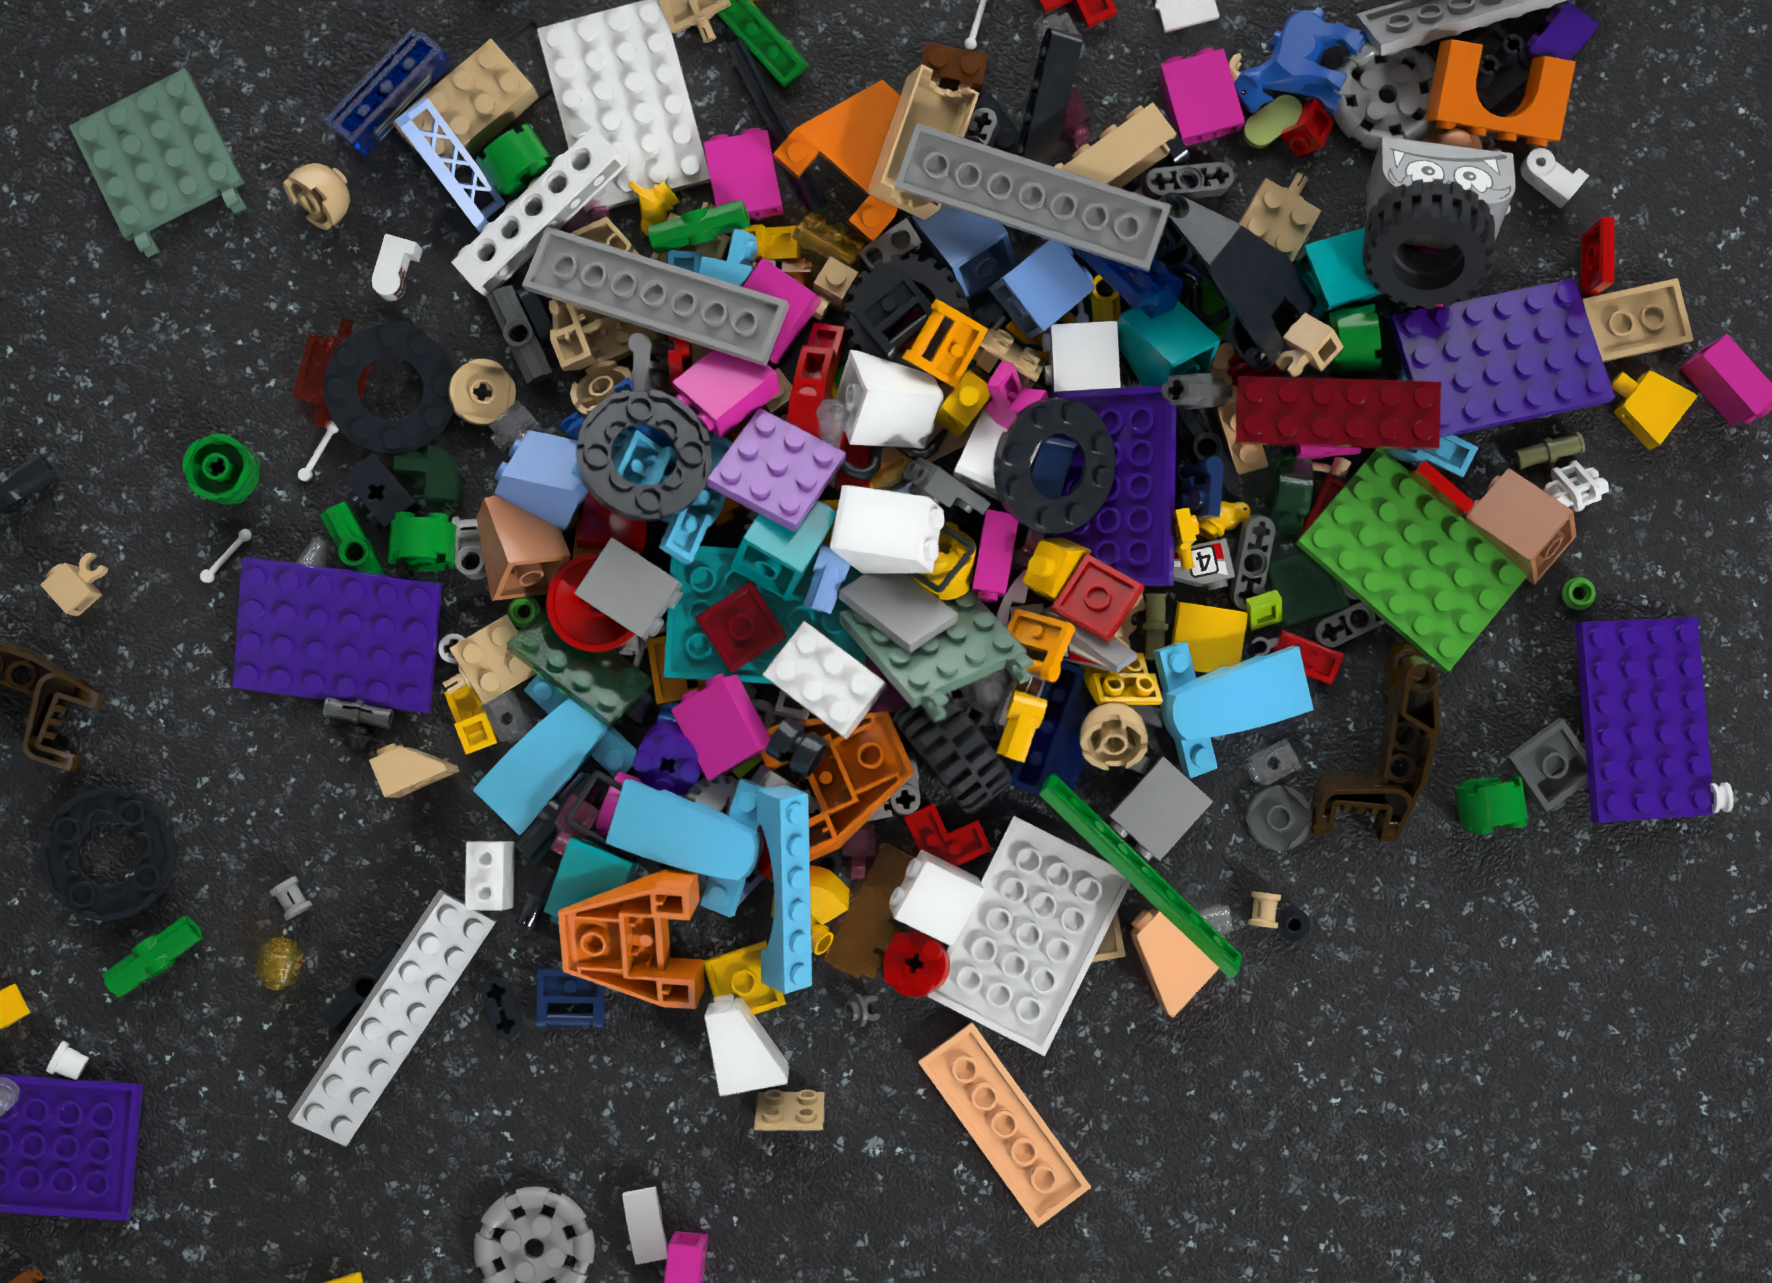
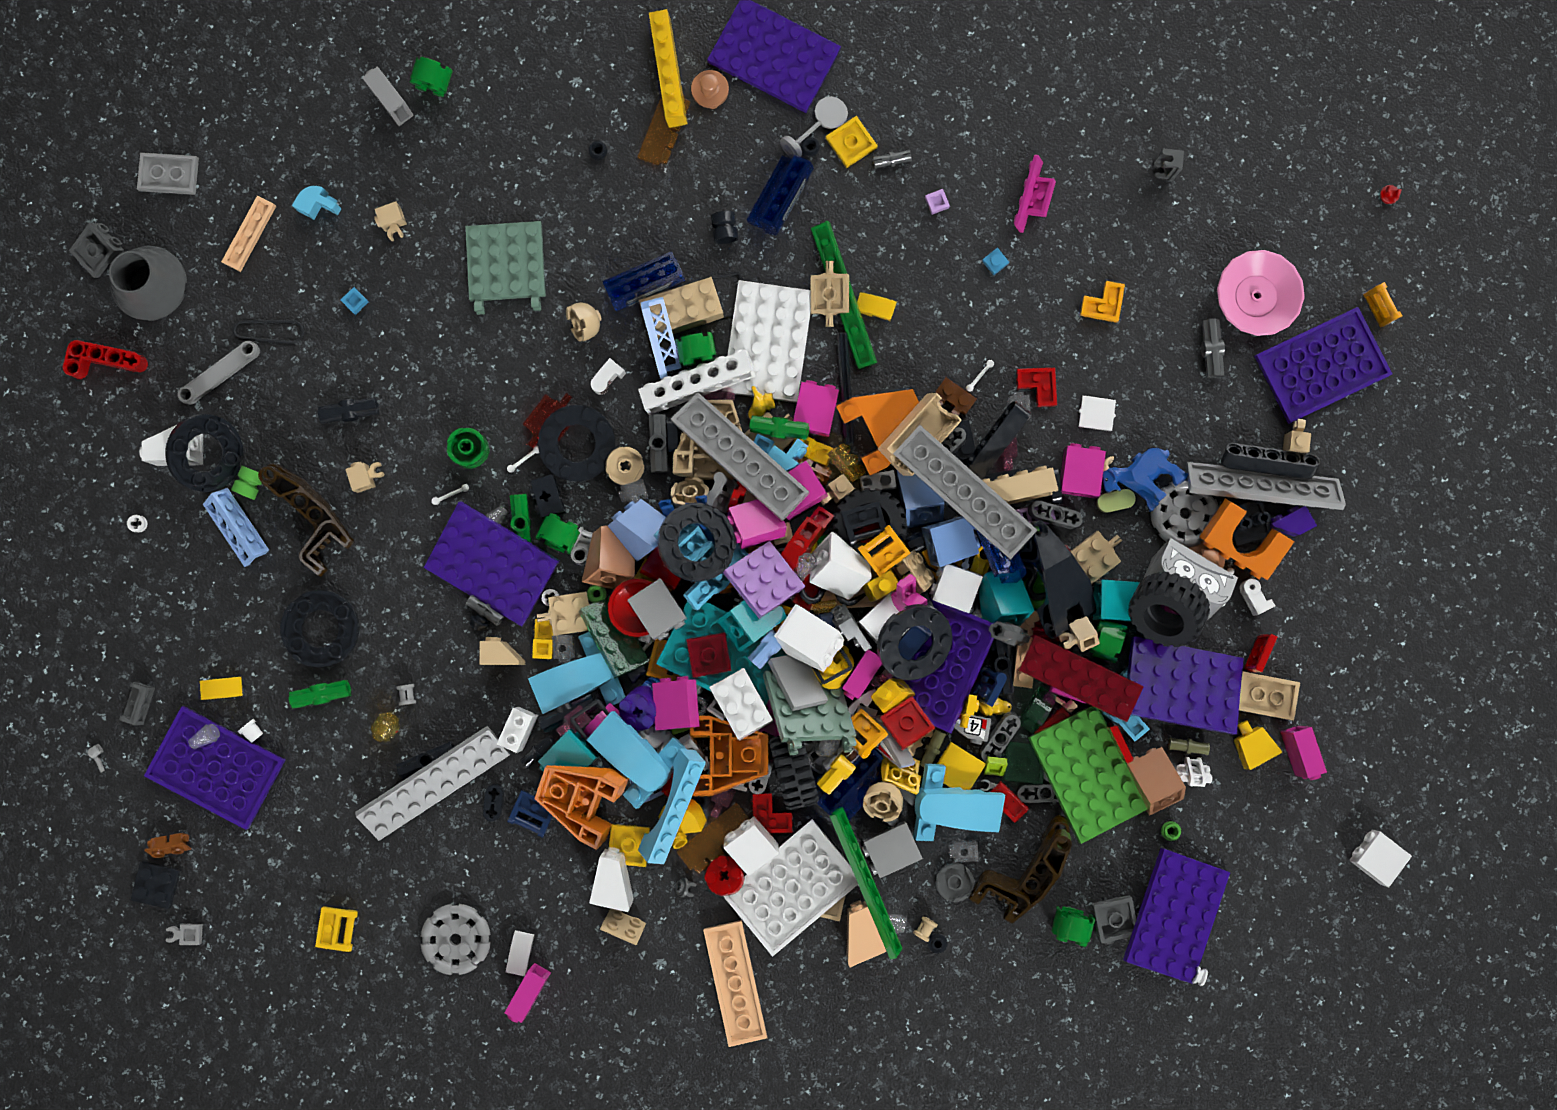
camera: 20 degrees right, 0 degrees up
clear green brick [393,445,465,504] -> none
black wheel [766,717,829,779] -> none
red bracket [1280,98,1335,157] -> none

